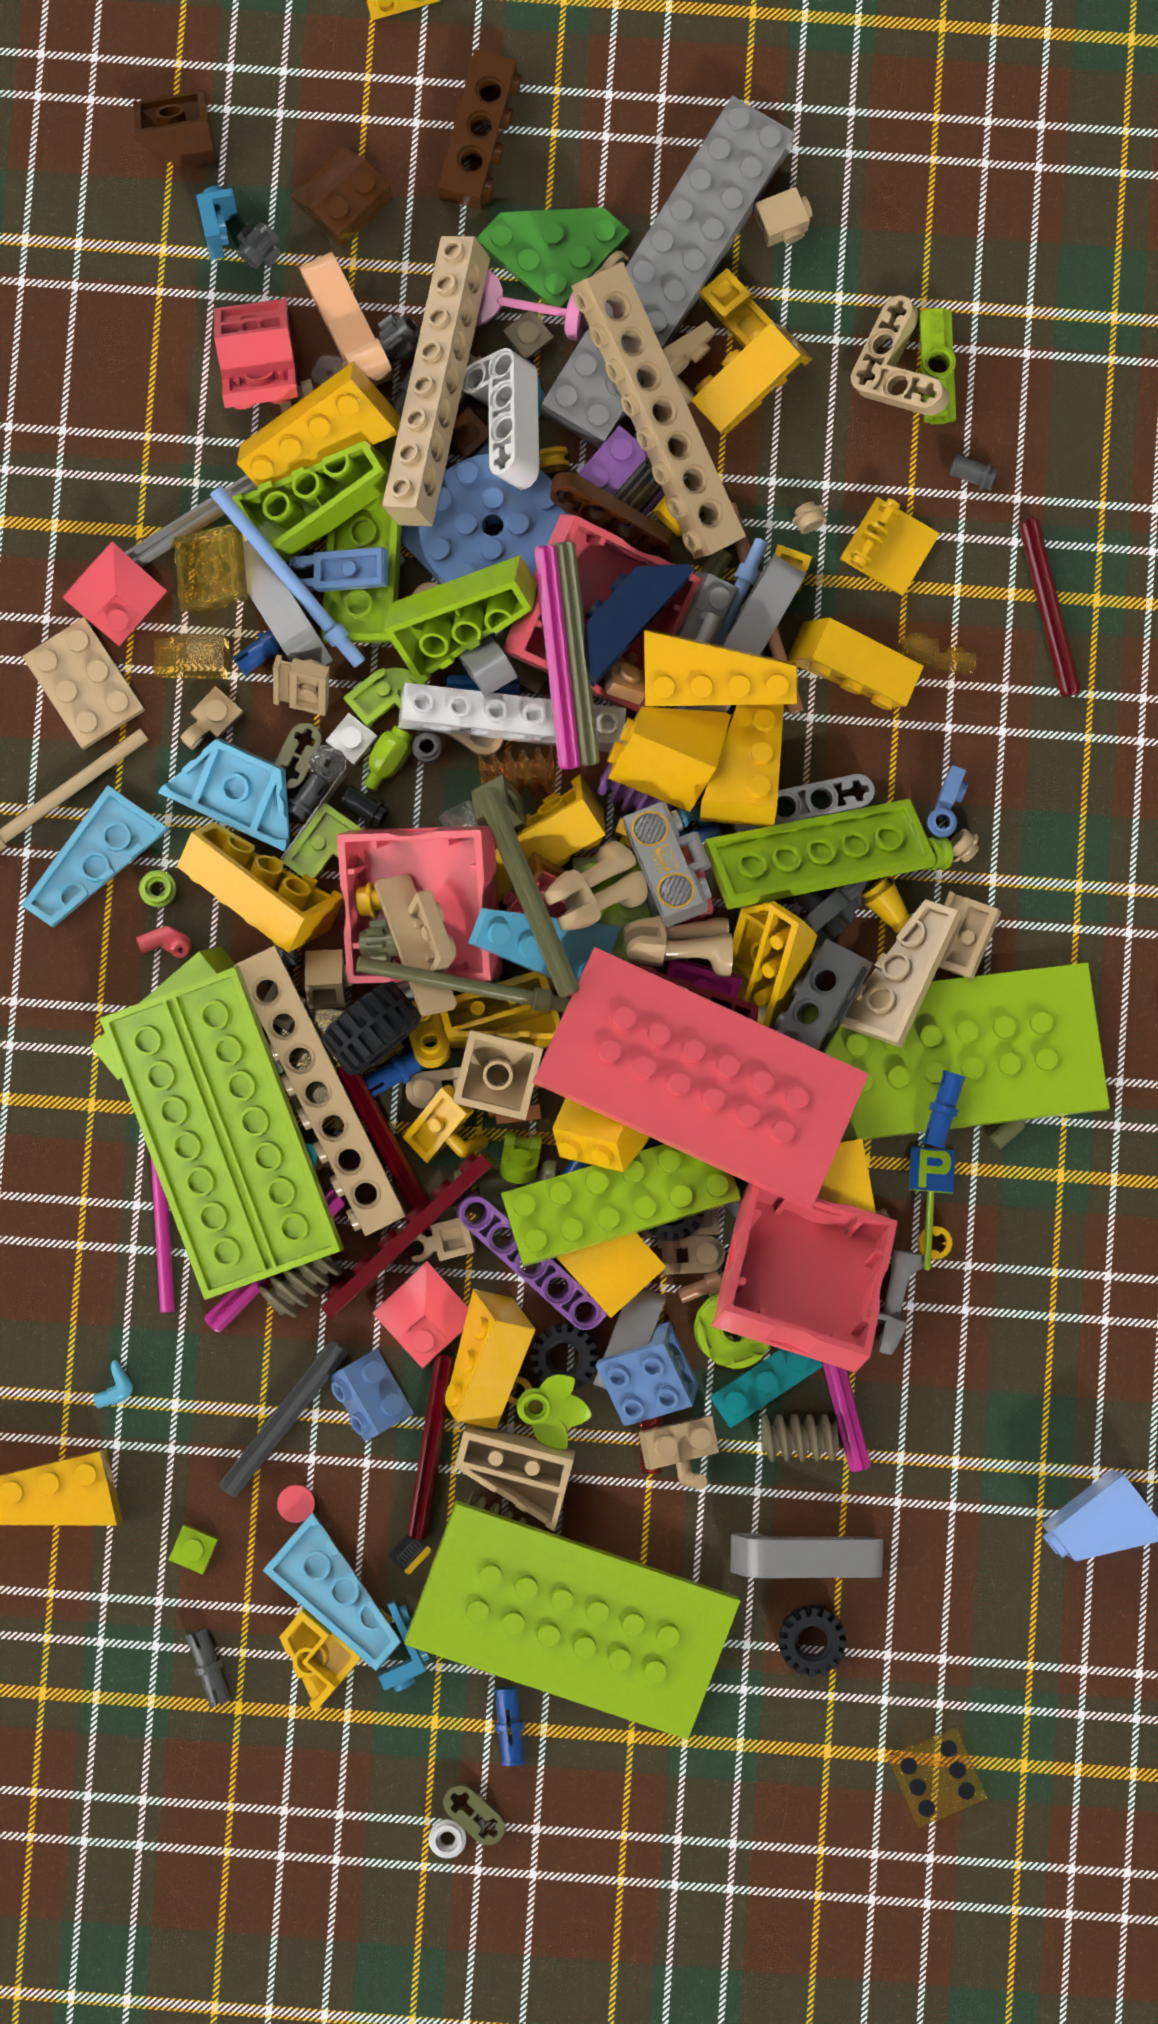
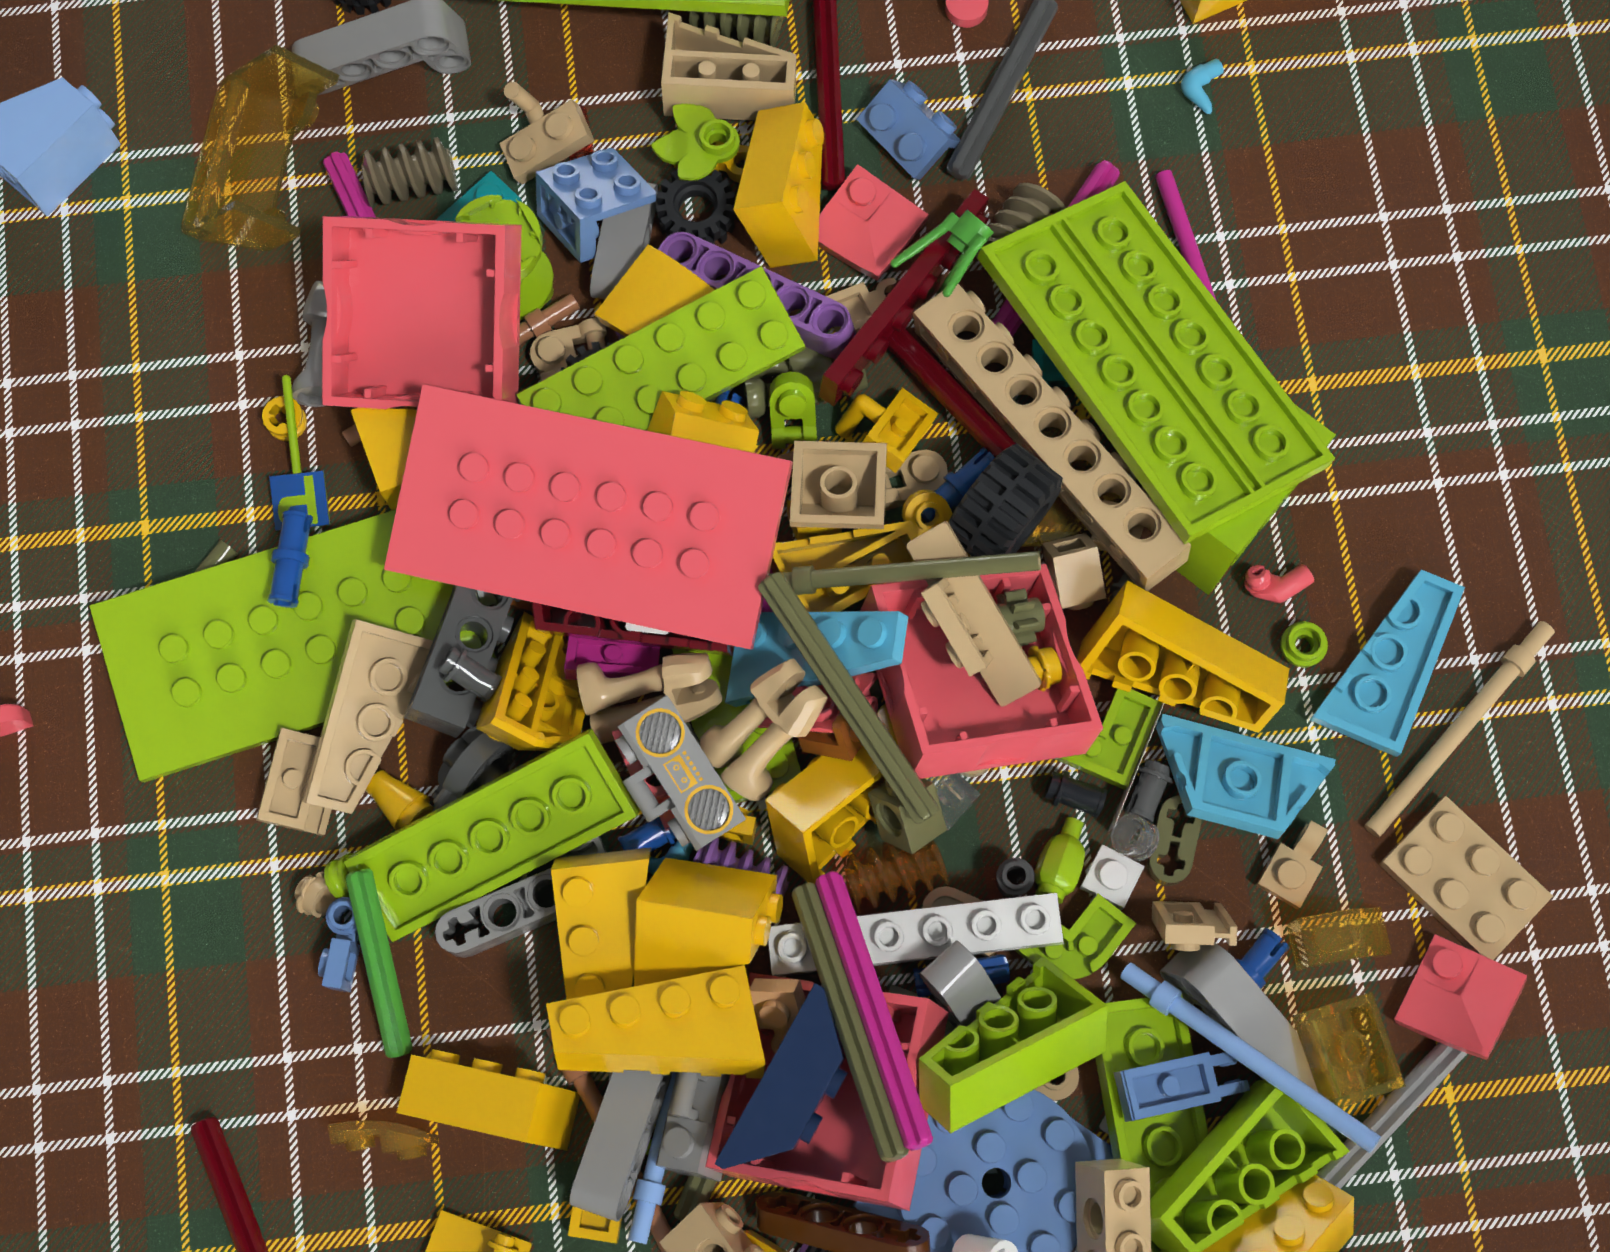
camera: 170 degrees right, 10 degrees down
none -> clear yellow windscreen [181,45,340,251]
none -> bright green axle [346,869,412,1058]
none -> dark grey pin [437,646,502,702]
none -> bright green plant [890,209,994,297]

